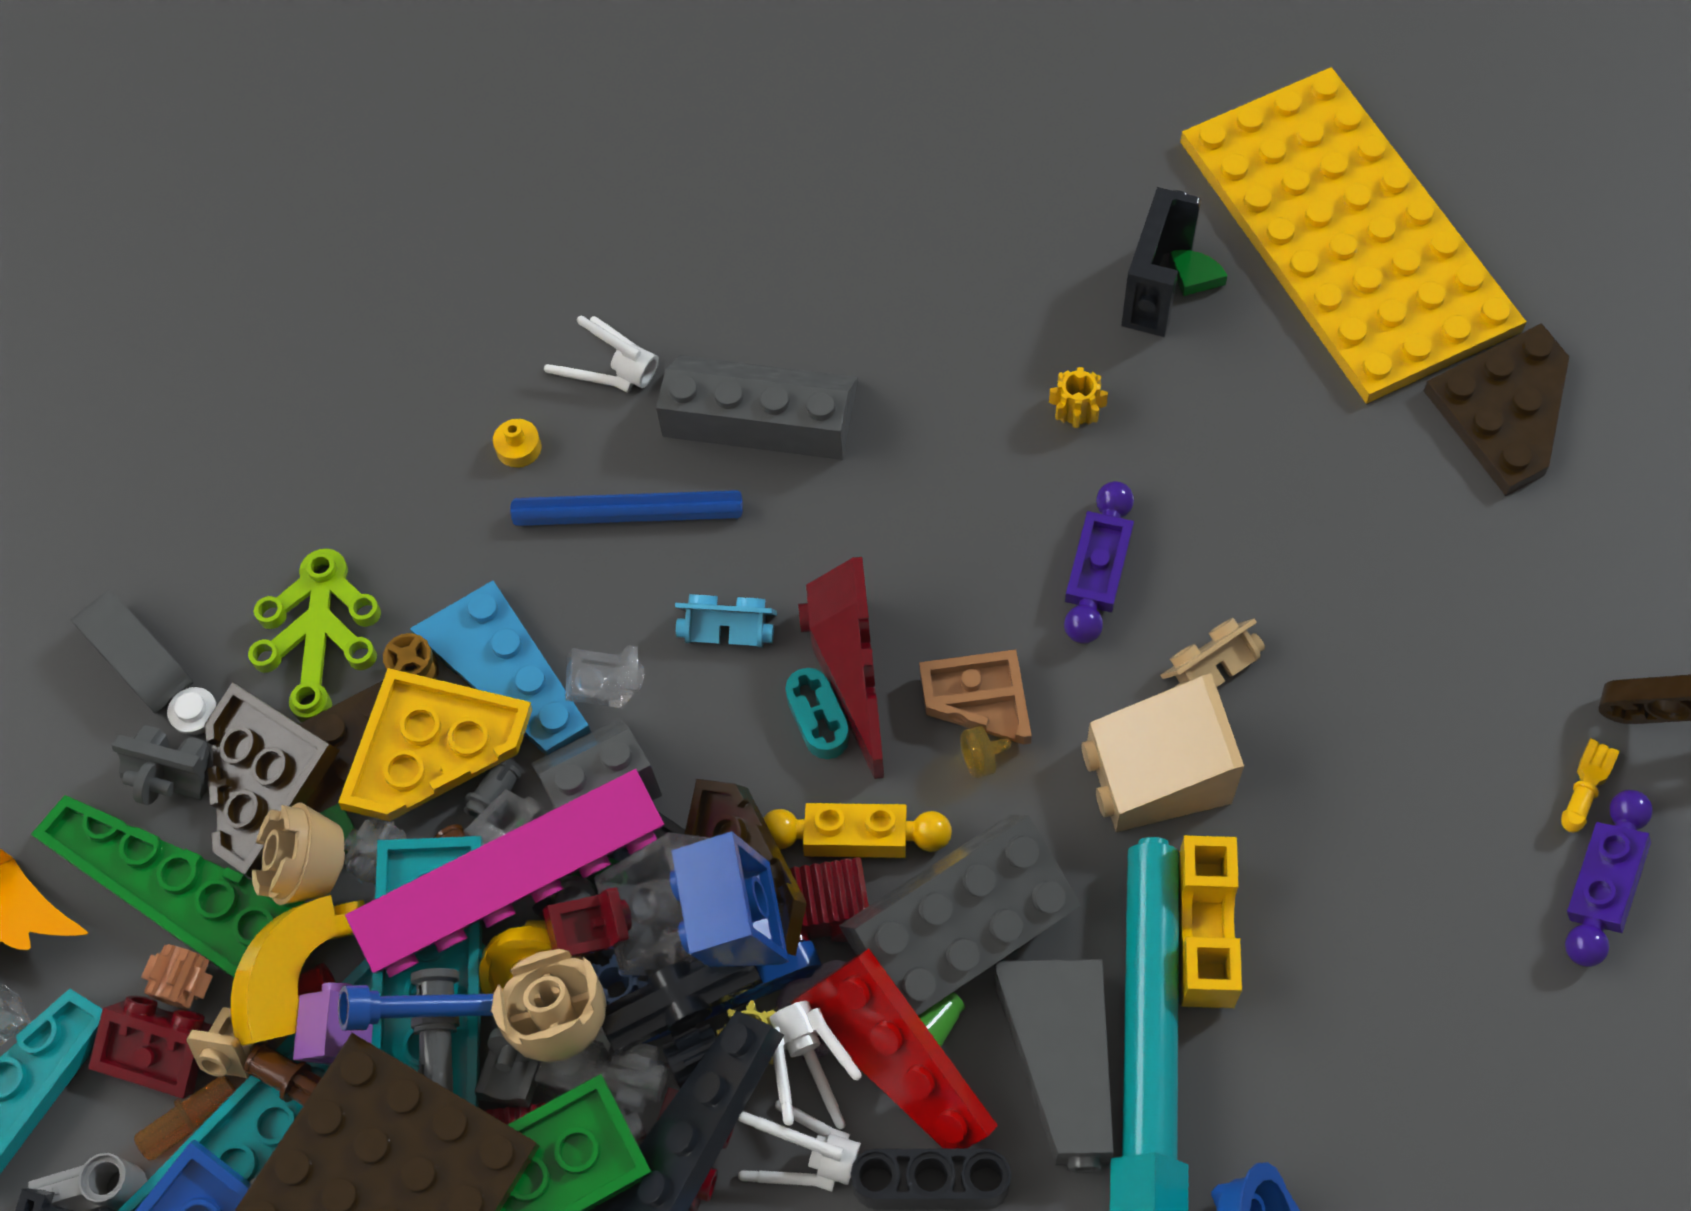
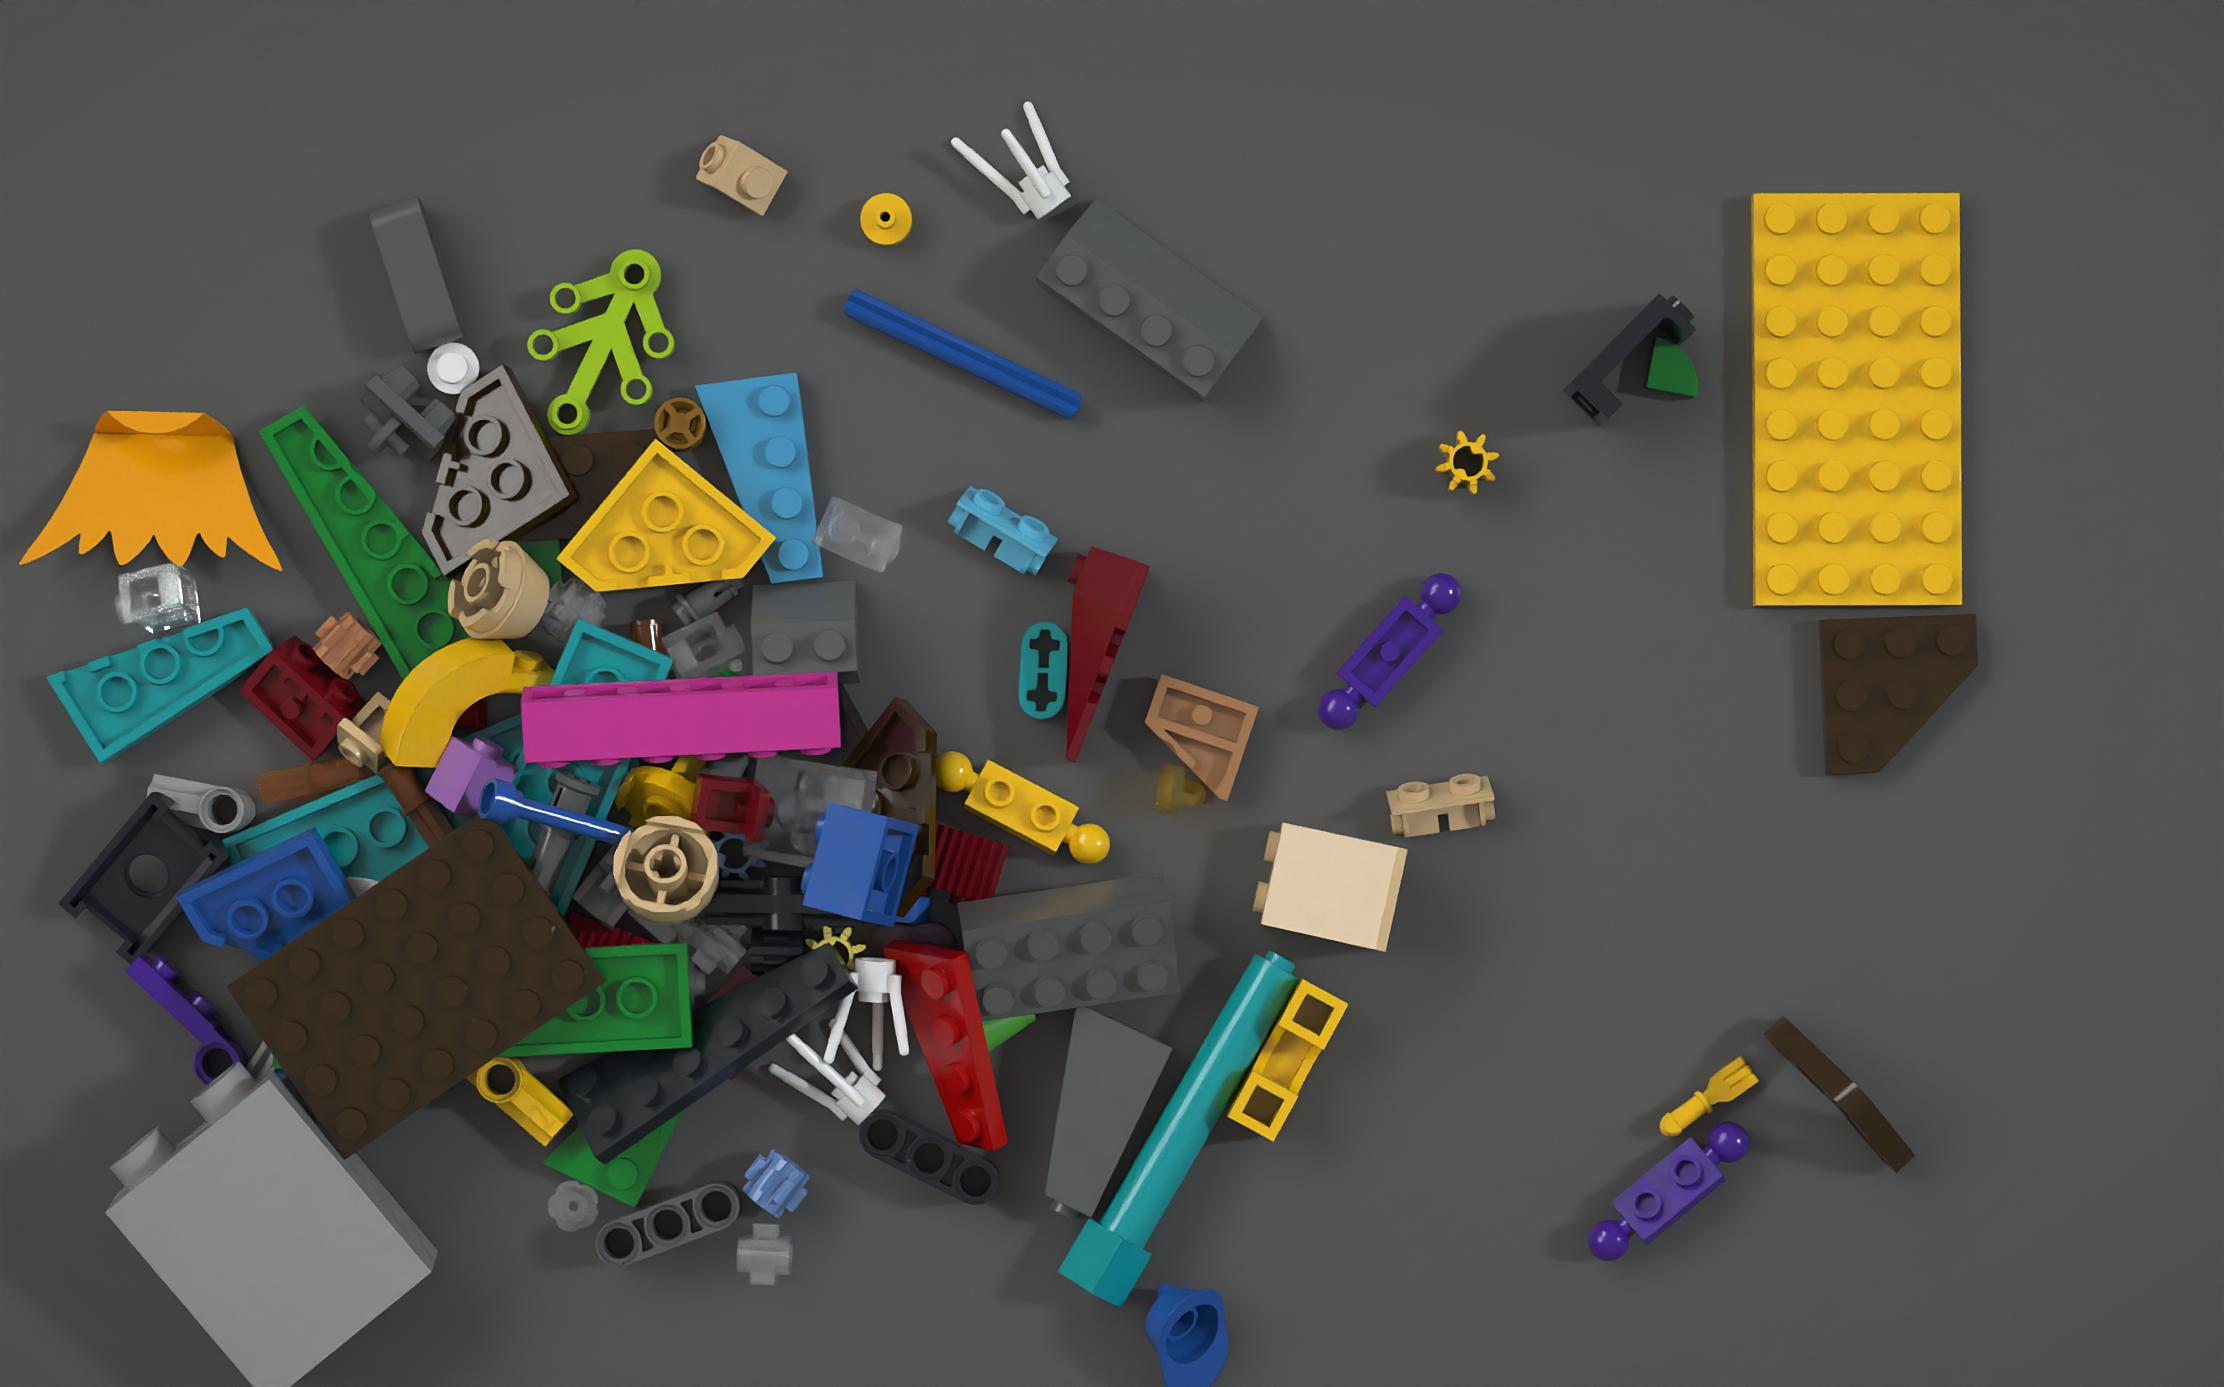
camera: 15 degrees right, 25 degrees up
none -> tan bracket [696,135,788,216]

